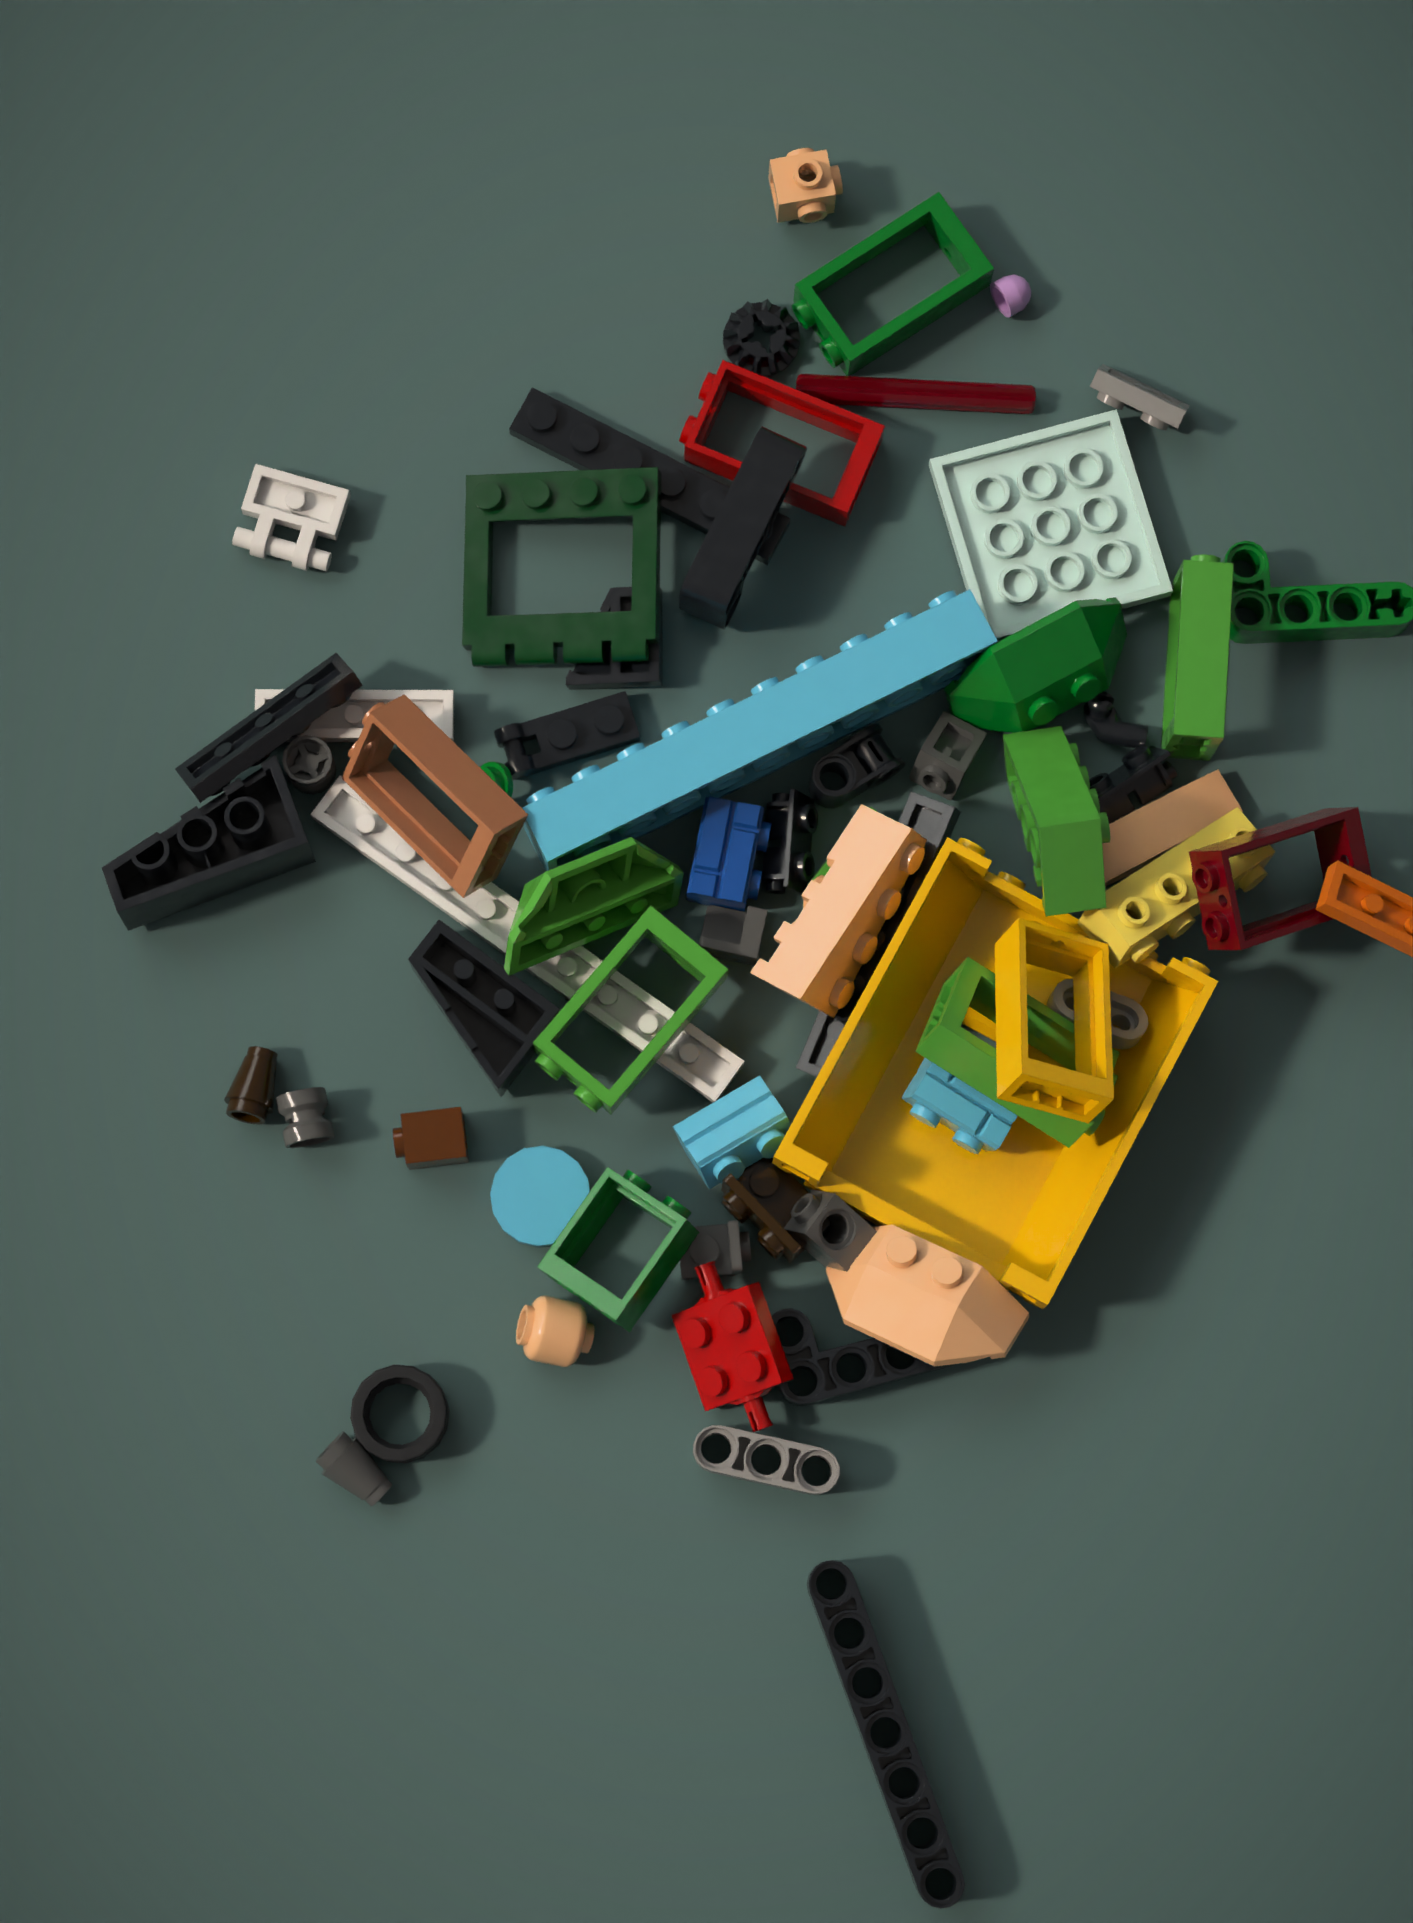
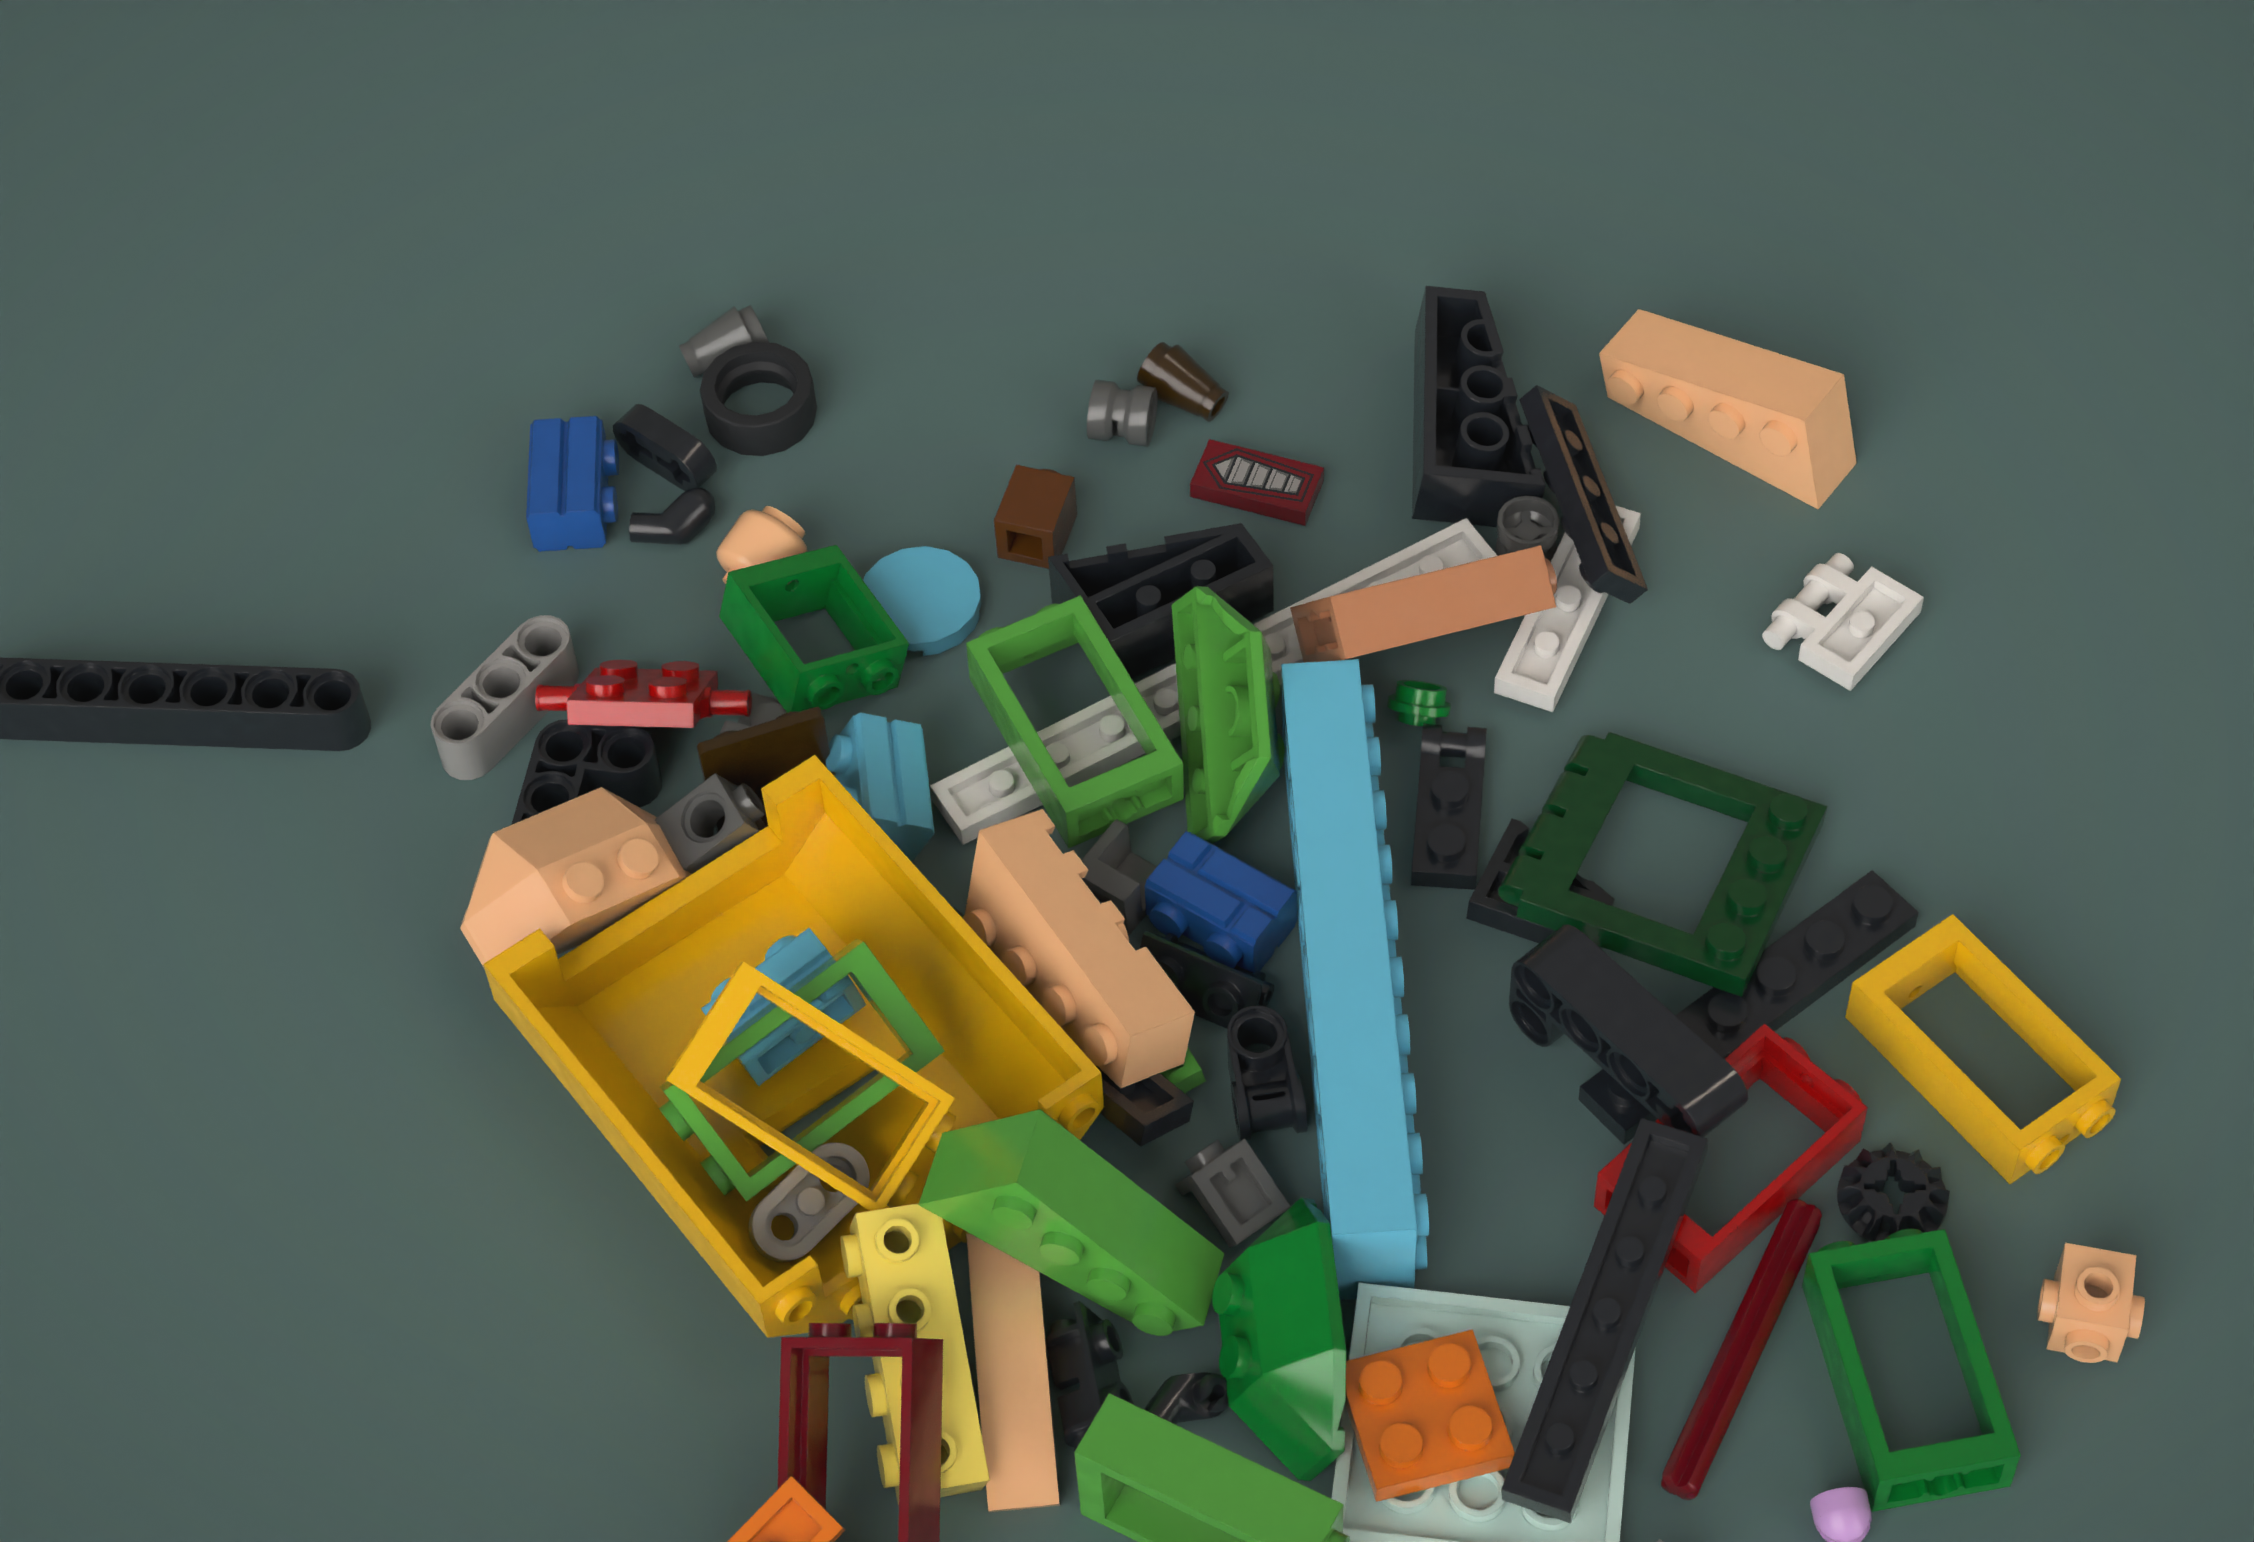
camera: 120 degrees right, 25 degrees down
none -> blue brick [526,416,619,552]
none -> black beam [613,404,717,491]
none -> black arm [629,487,715,545]
none -> dark red tile [1190,439,1324,526]
none -> orange plate [1345,1329,1515,1502]
none -> black plate [1501,1118,1708,1523]
none -> light nougat wedge [1599,309,1857,509]
none -> yellow window [1845,914,2121,1184]

